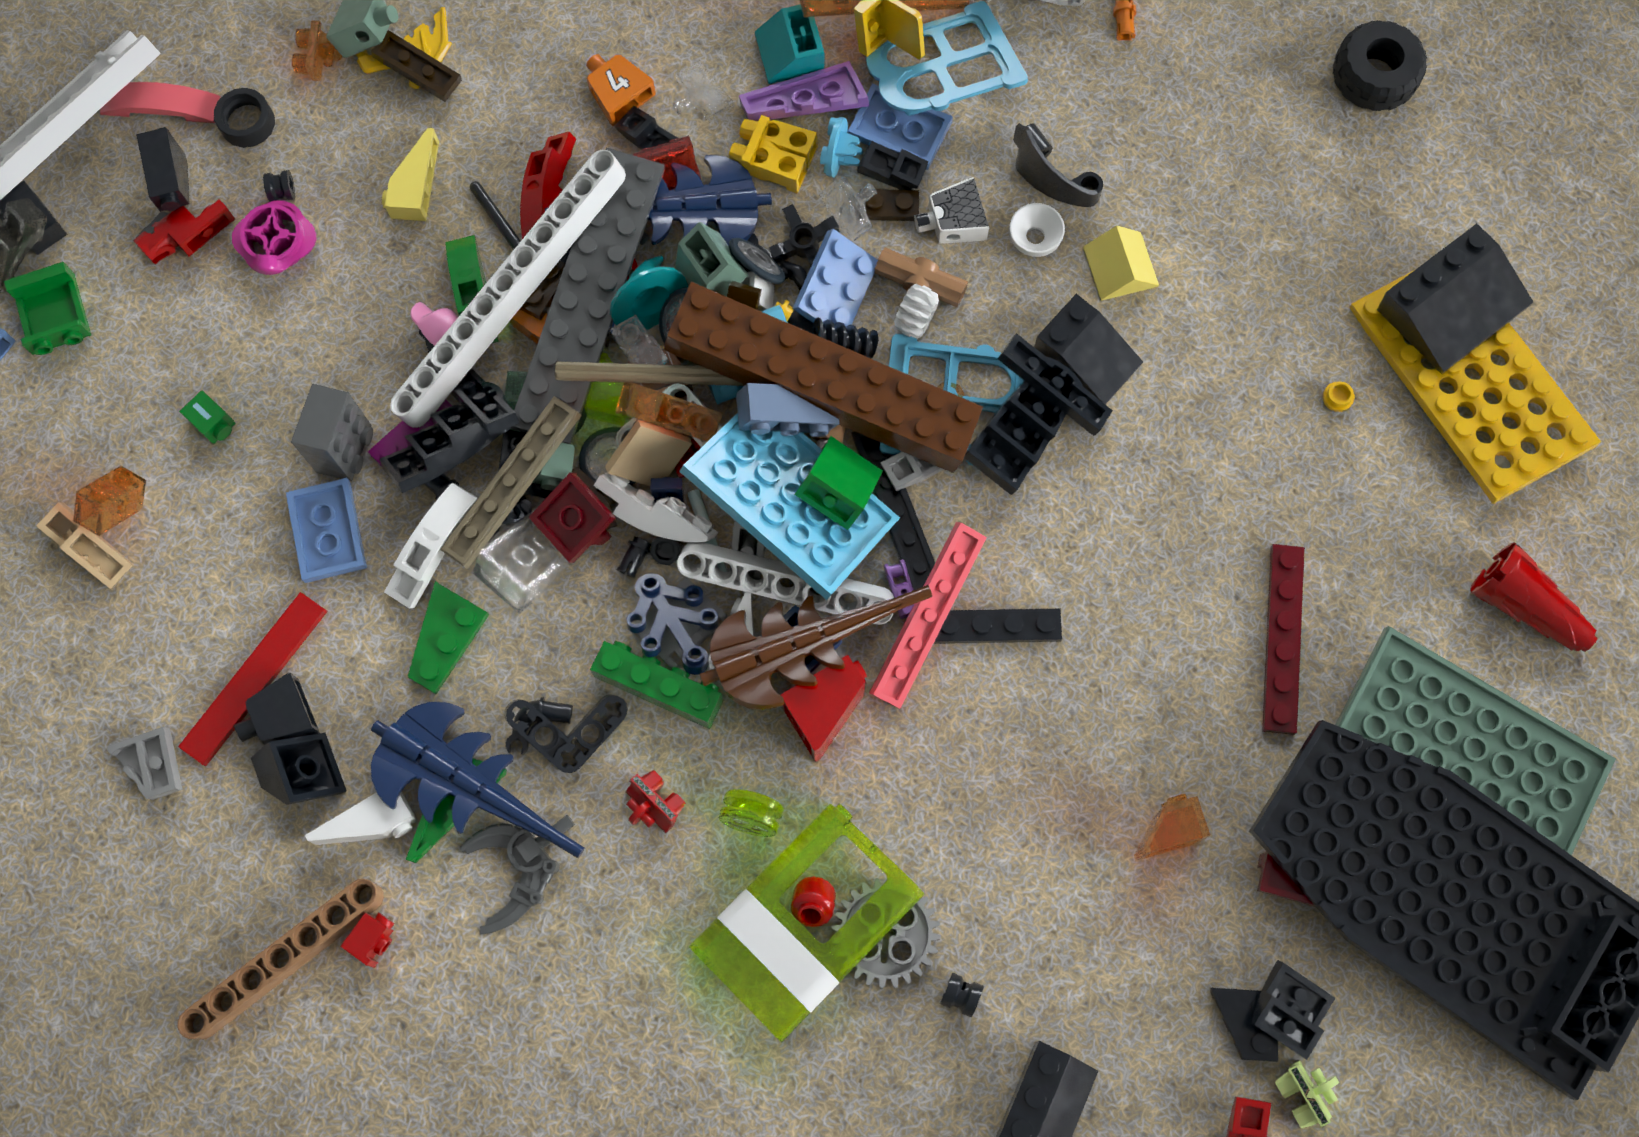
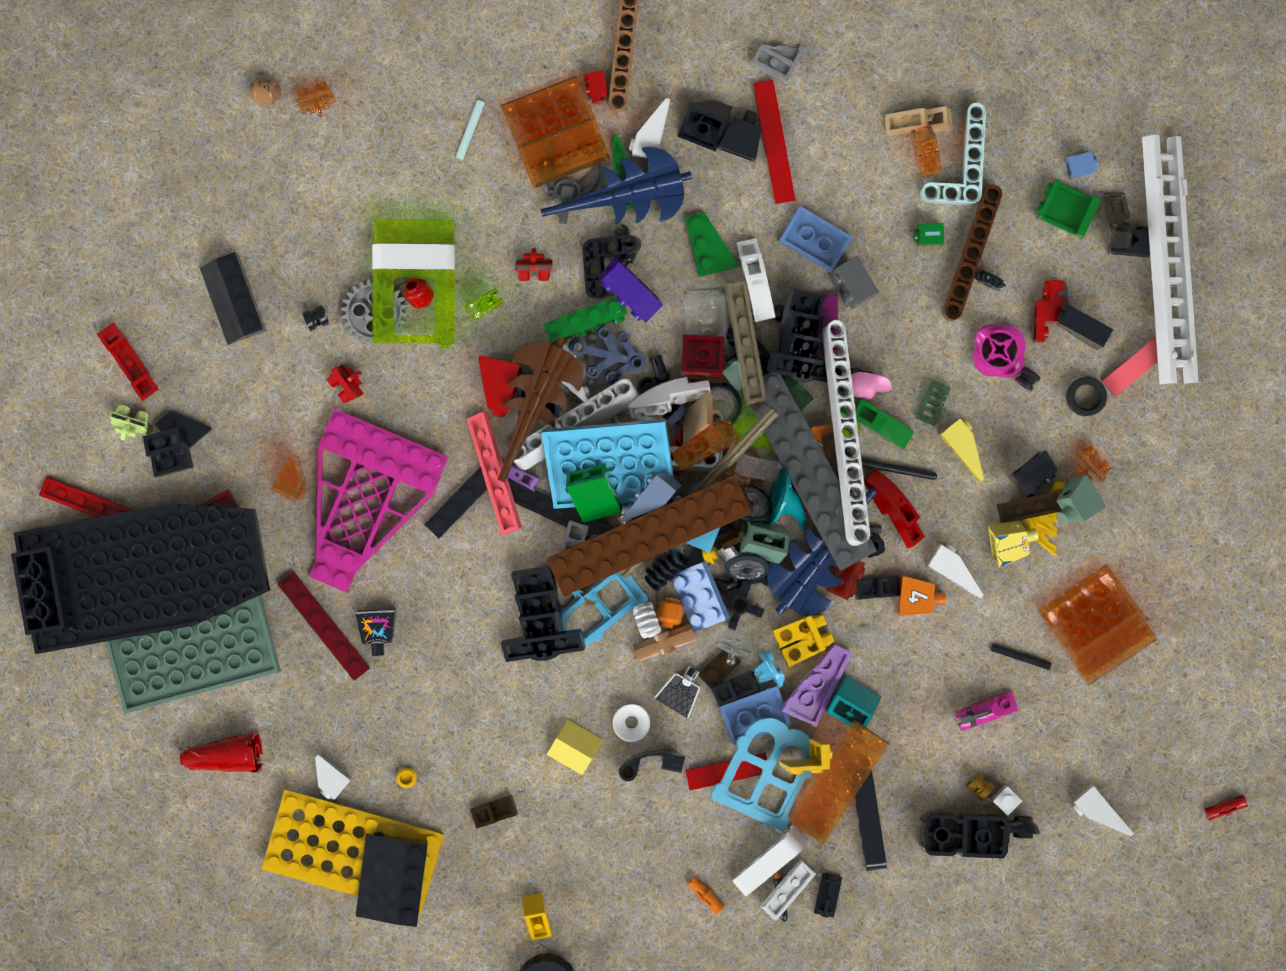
camera: 135 degrees right, 15 degrees up
black slope [1034,294,1143,405] -> none
none -> red tile [39,476,134,517]
none -> dark pink wing [309,409,449,593]
none -> white slope [315,753,352,800]
none -> red hips [326,364,364,403]
none -> black torso [355,609,397,656]
none -> light aqua bar [455,100,485,160]
none -> dark brown slope [470,795,518,829]
none -> clear orange slope [501,75,610,189]
none -> yellow slope [522,893,552,941]
none -> dark purple slope [600,256,663,323]
none -> orange head [656,597,684,629]
none -> red tile [685,752,767,791]
none -> clear green slope [916,379,951,426]
none -> light aqua beam [920,102,986,205]
none -> white slope [927,544,983,598]
none -> reddish brown beam [942,184,1002,321]
none -> black gear [975,271,1006,291]
none -> light yellow torso [988,521,1039,568]
none -> black slope [1008,450,1058,497]

